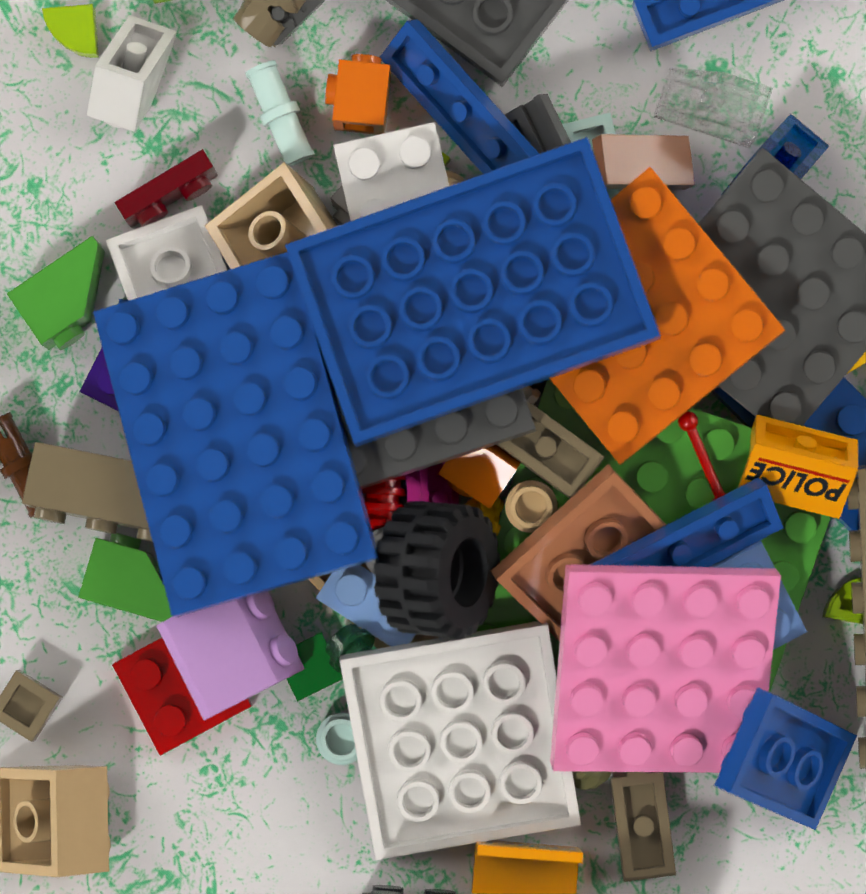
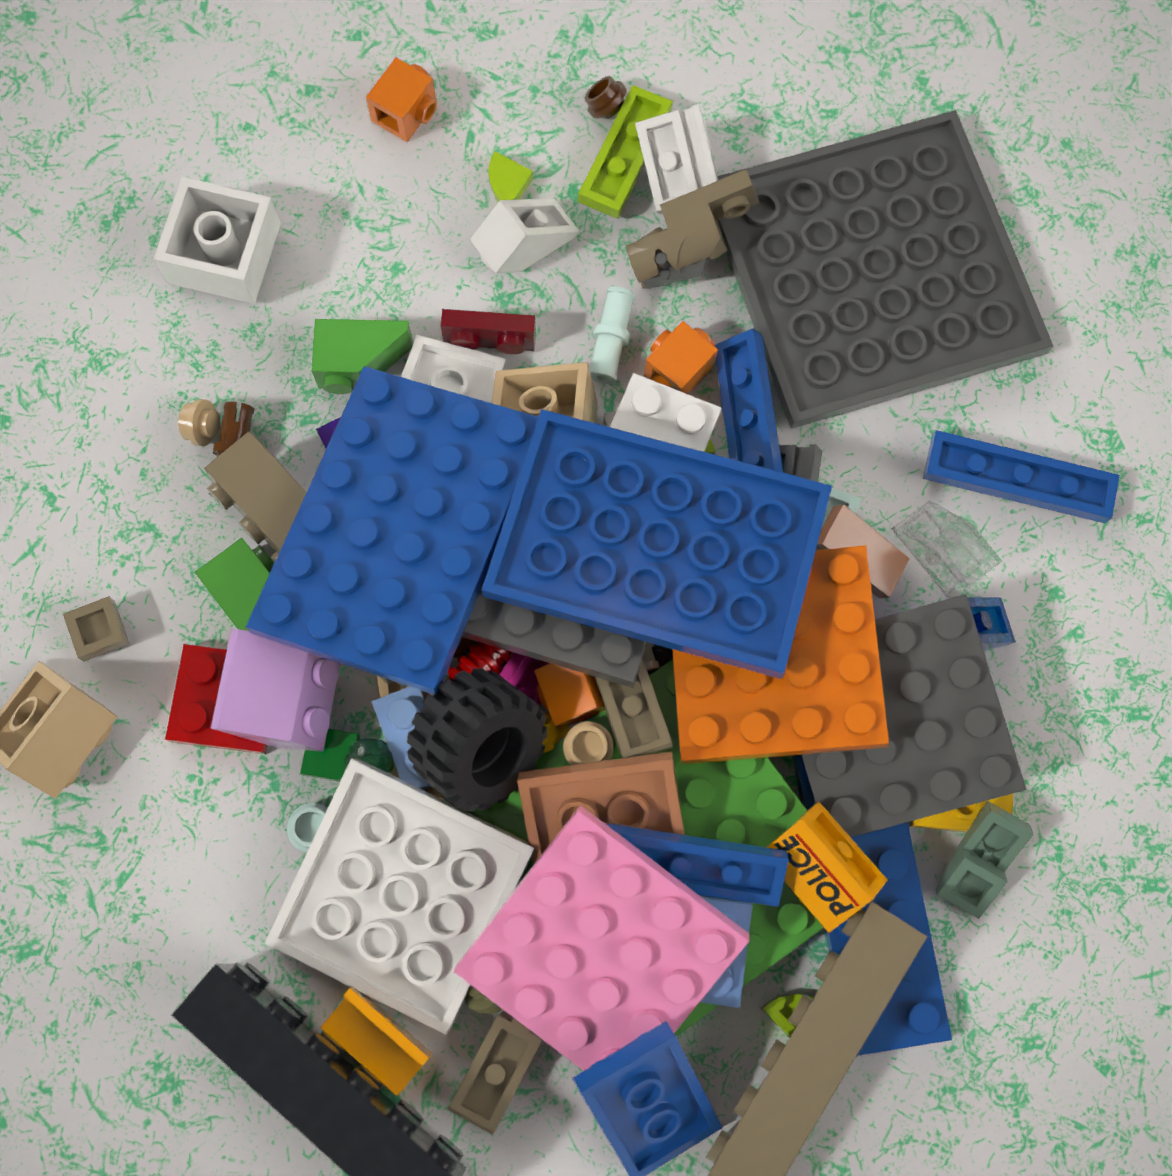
camera: 30 degrees right, 10 degrees down
red hinge [677,411,727,501] -> none

